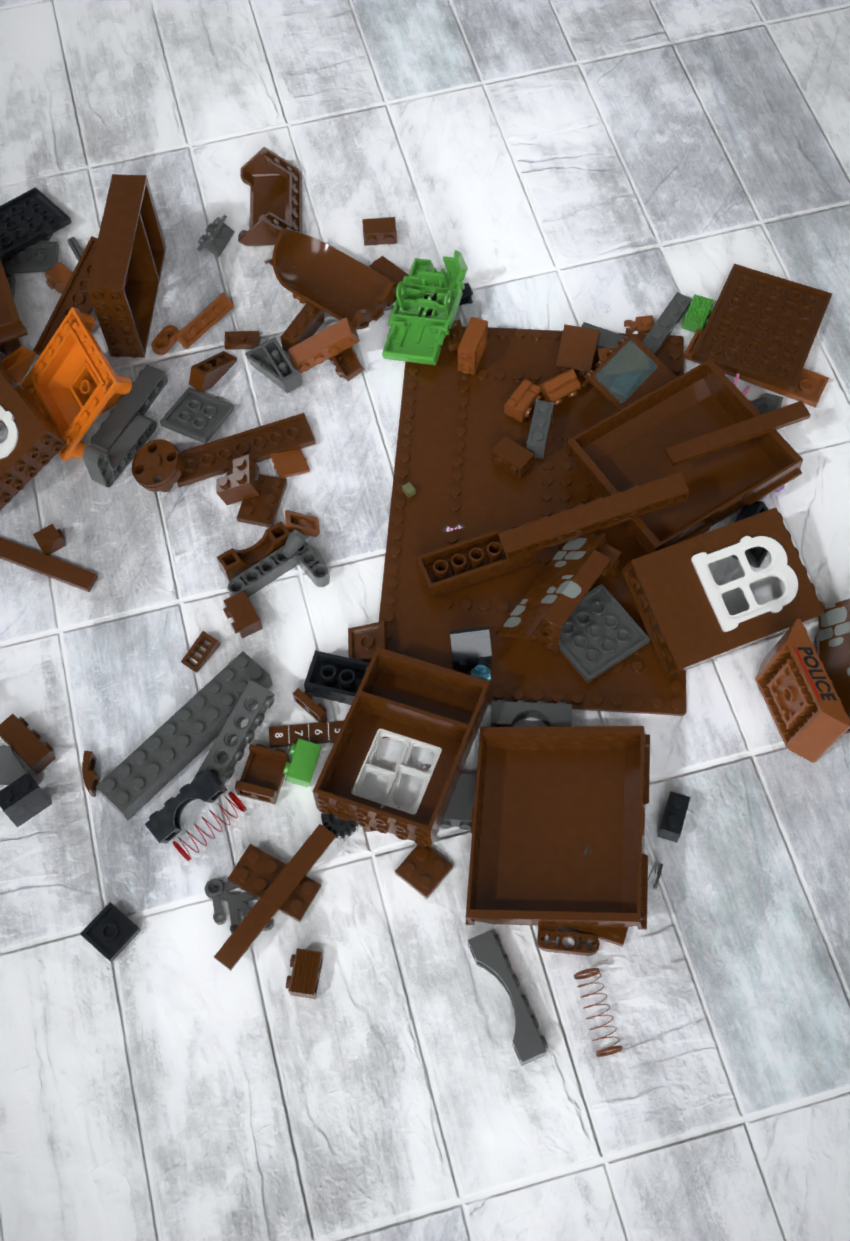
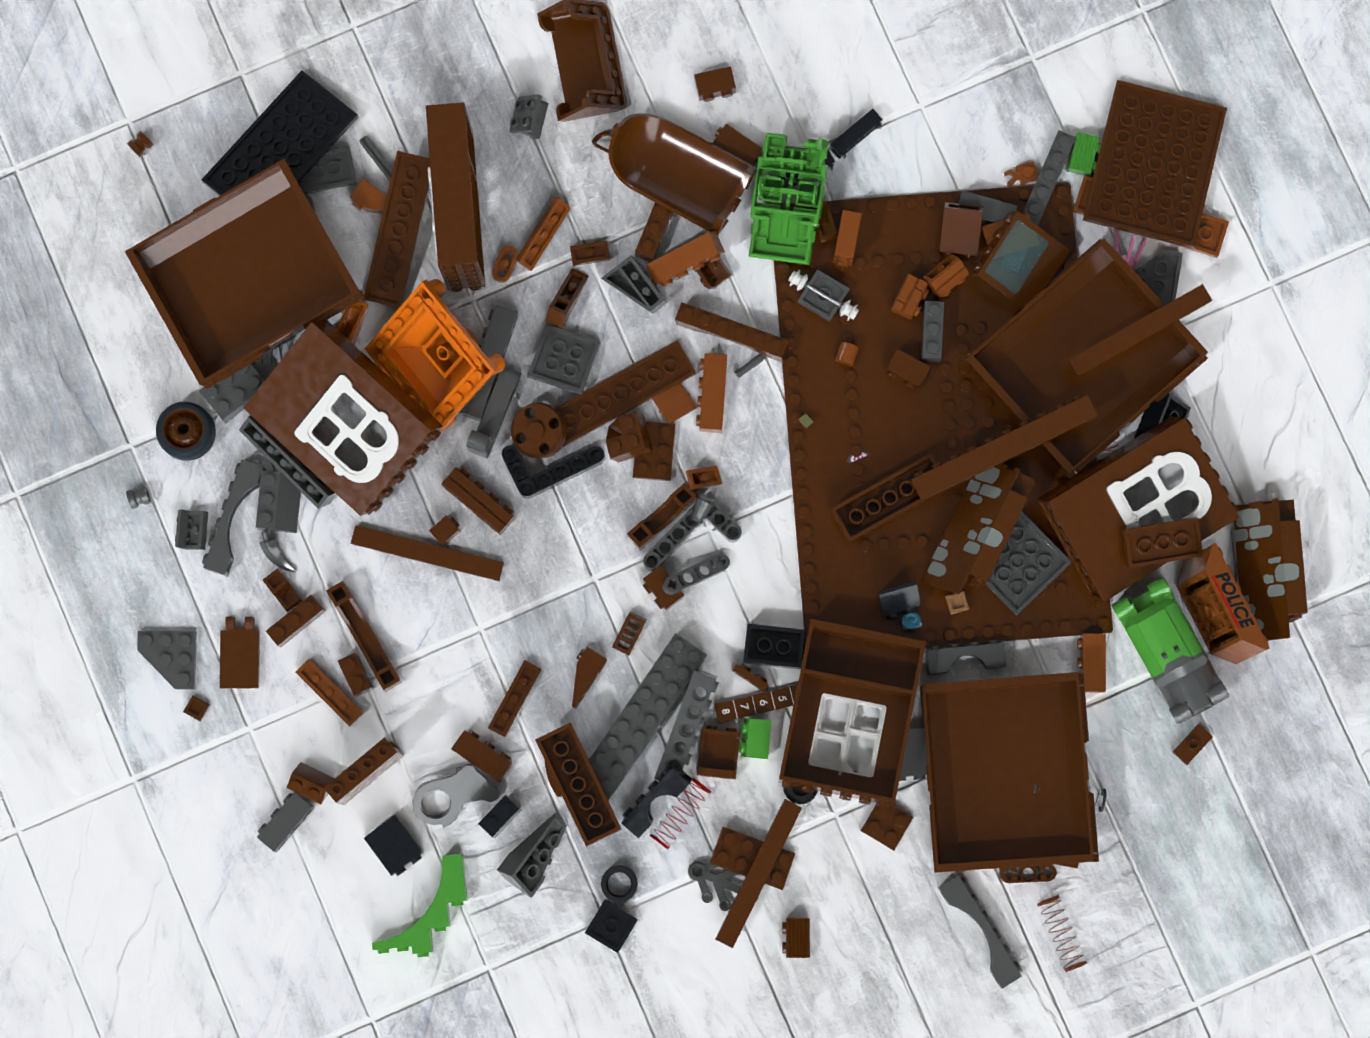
camera: 10 degrees left, 20 degrees up
reddish brown plate [348,621,387,662] -> none
black brick [657,791,690,843] -> none
none -> reddish brown brick [441,467,515,535]
none -> reddish brown plate [488,660,542,737]
none -> dark grey wedge [497,813,567,898]
none -> black beam [502,445,605,499]
none -> reddish brown brick [535,722,622,847]
none -> reddish brown slope [572,647,607,709]
none -> black tyre [601,865,638,903]
none -> dark grey beam [662,553,730,595]
none -> reddish brown arch [675,302,789,363]
none -> dark orange brick [696,353,727,433]
none -> dark grey piece [734,354,767,378]
none -> dark grey plate [788,269,859,322]
none -> black container [829,109,883,159]
none -> dark orange brick [835,342,859,367]
none -> medium nougat tile [945,591,969,615]
none -> dark orange brick [1077,633,1106,693]
none -> piece [1111,577,1229,724]
none -> reddish brown plate [1122,517,1203,568]
none -> reddish brown plate [1172,724,1213,765]

